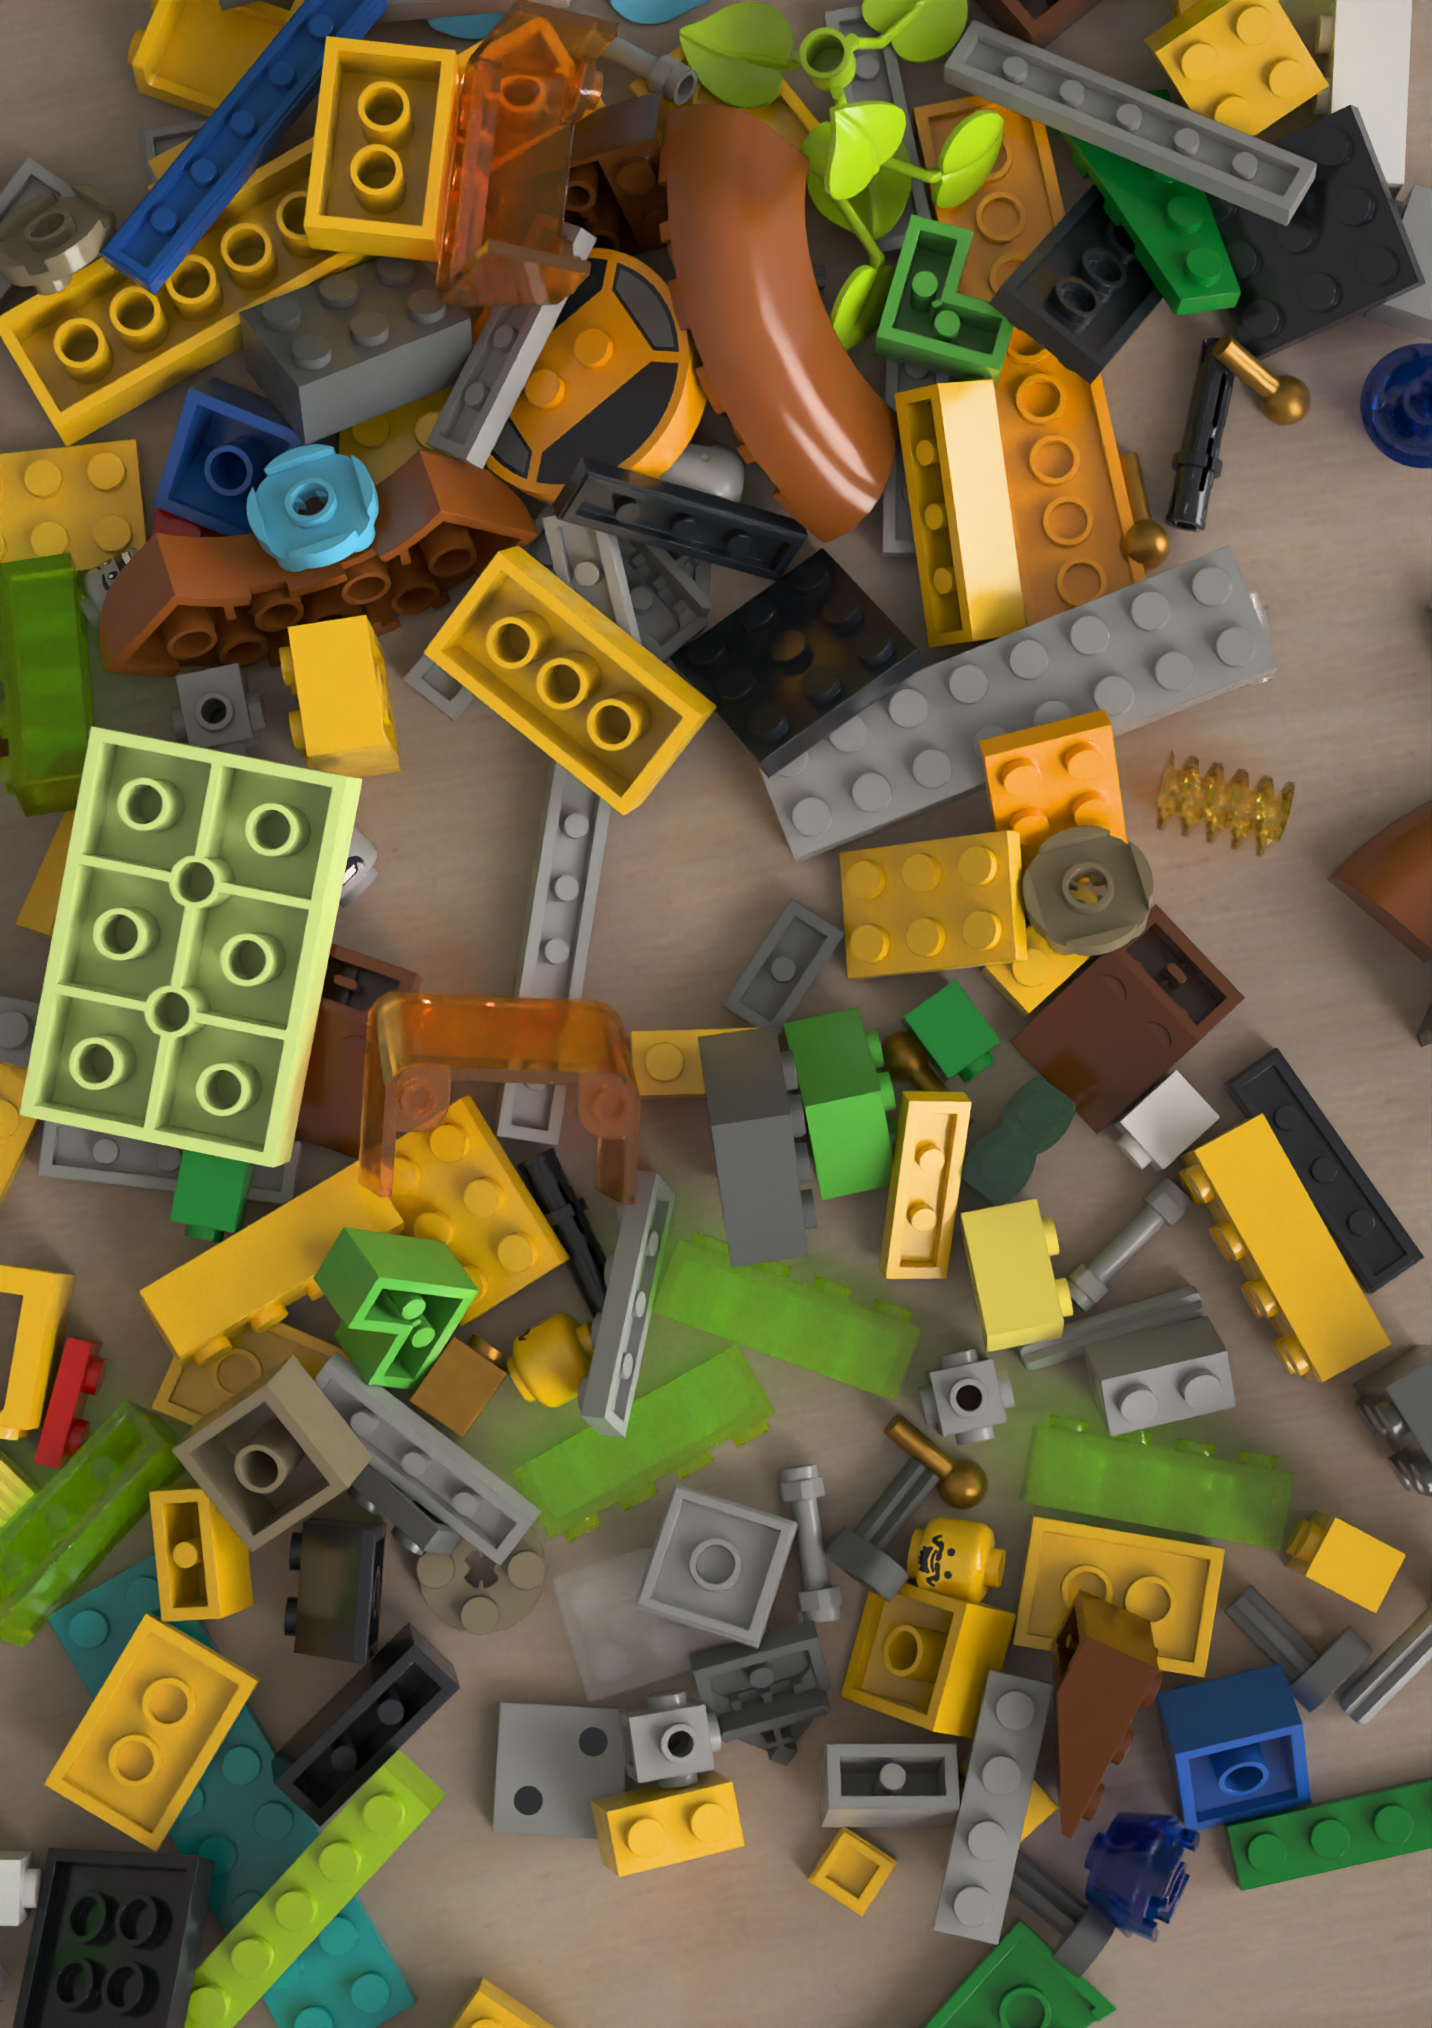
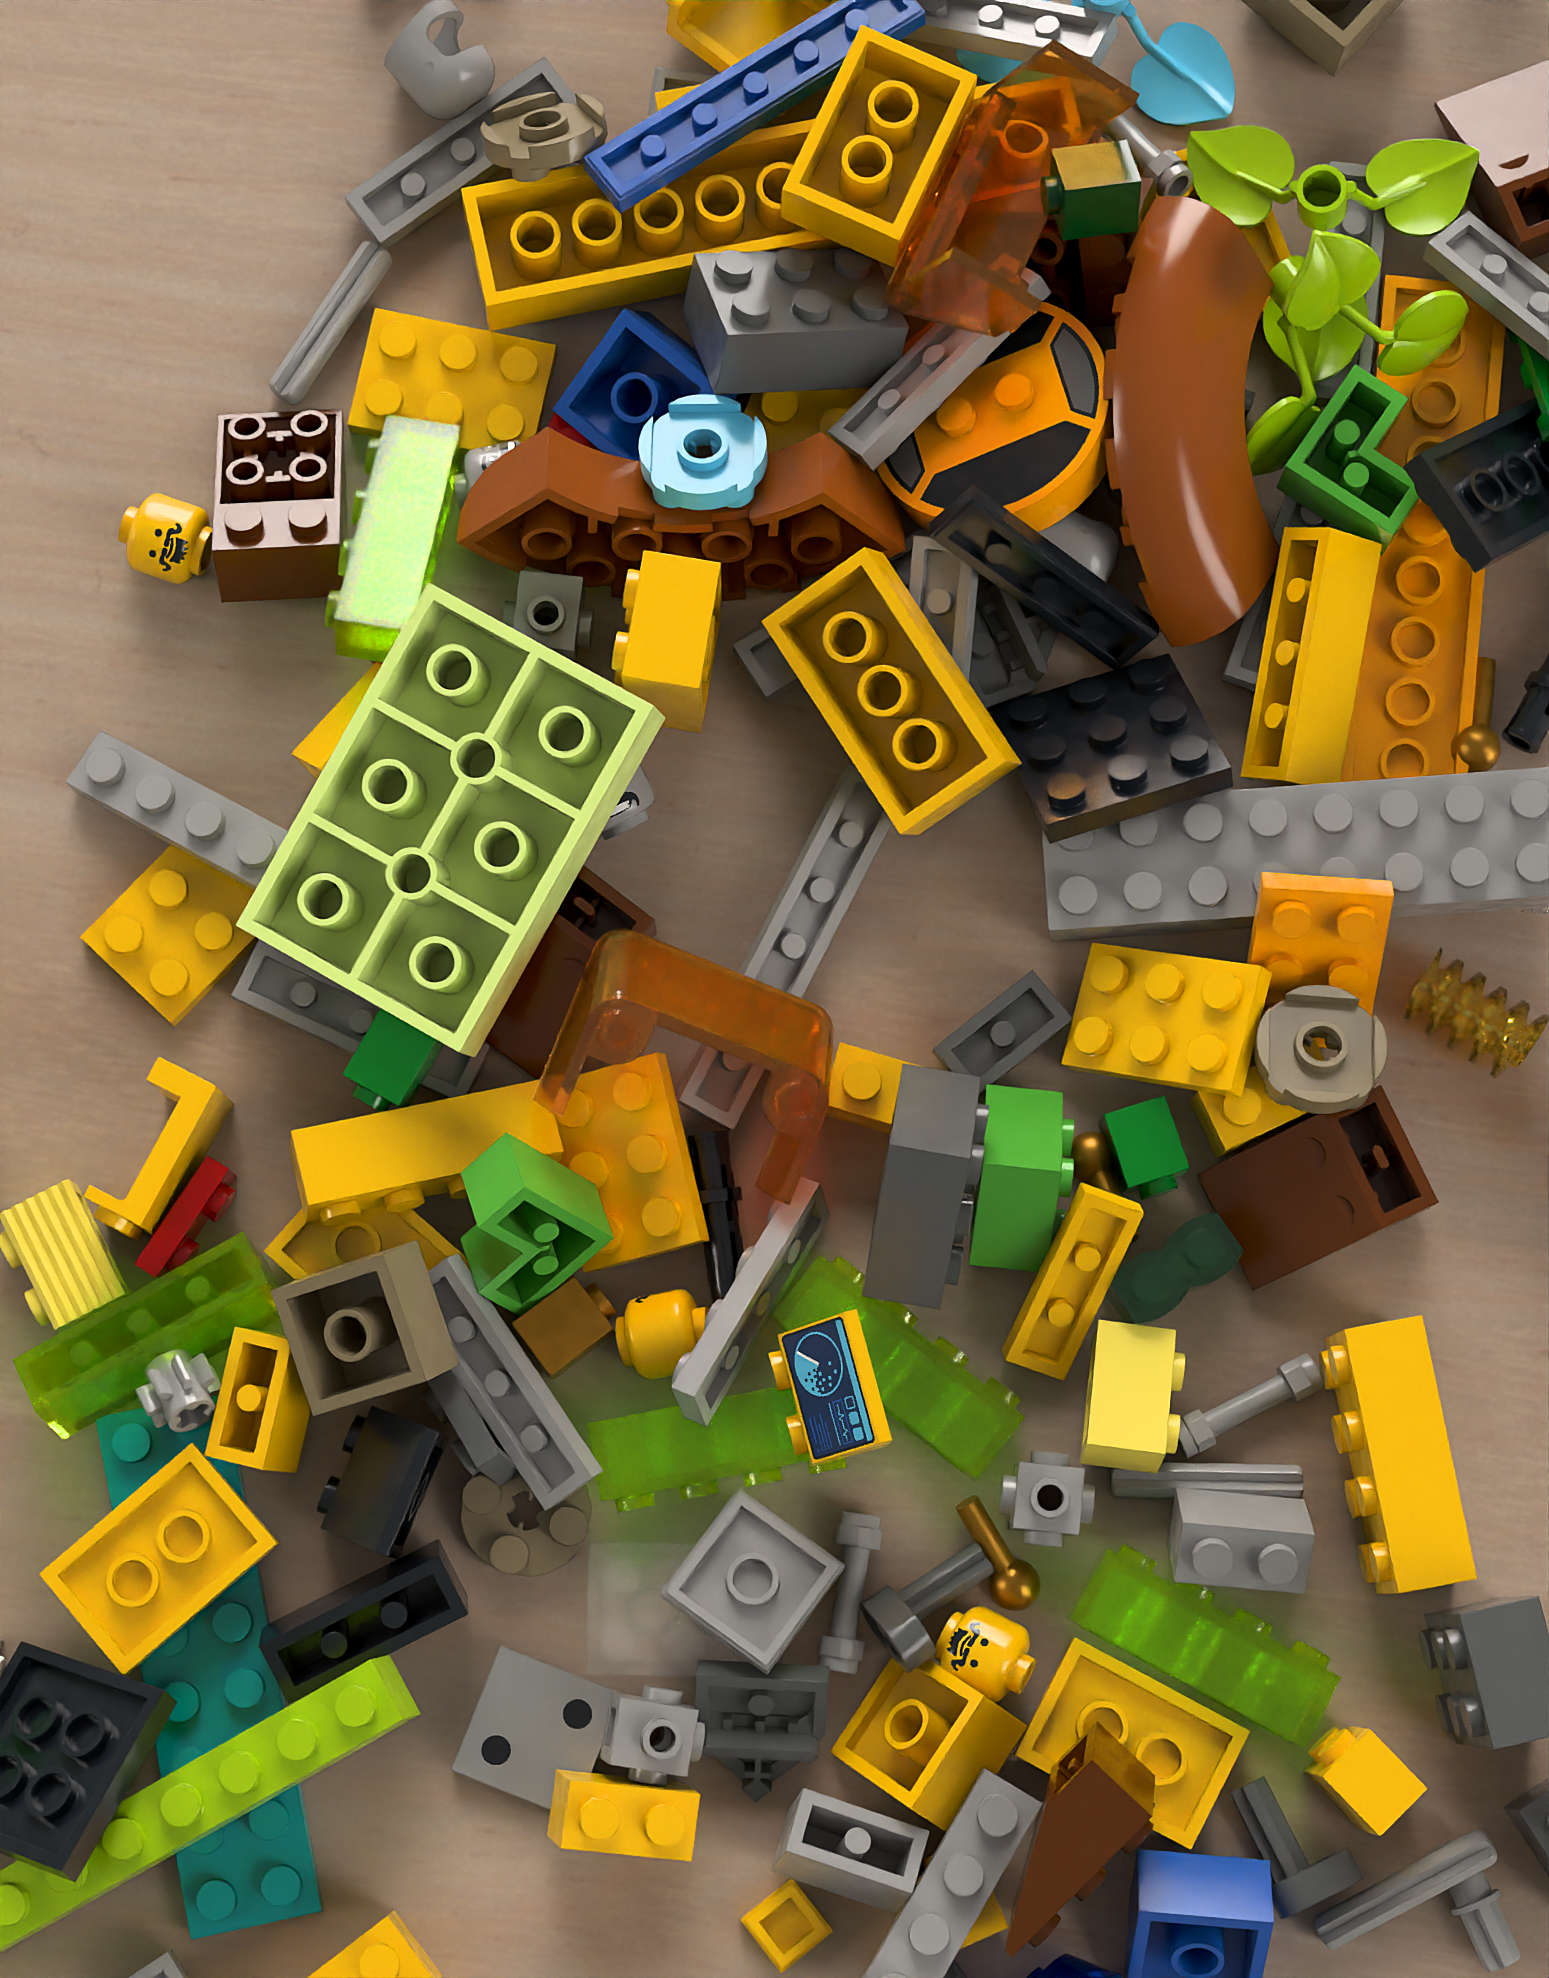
camera: 15 degrees right, 5 degrees down
white brick [1114,1070,1220,1172] -> none
black tile [1222,1047,1424,1294] -> none
none -> light grey gear [136,1349,221,1432]
none -> slope [768,1309,892,1467]
none -> dark green brick [1040,139,1142,241]

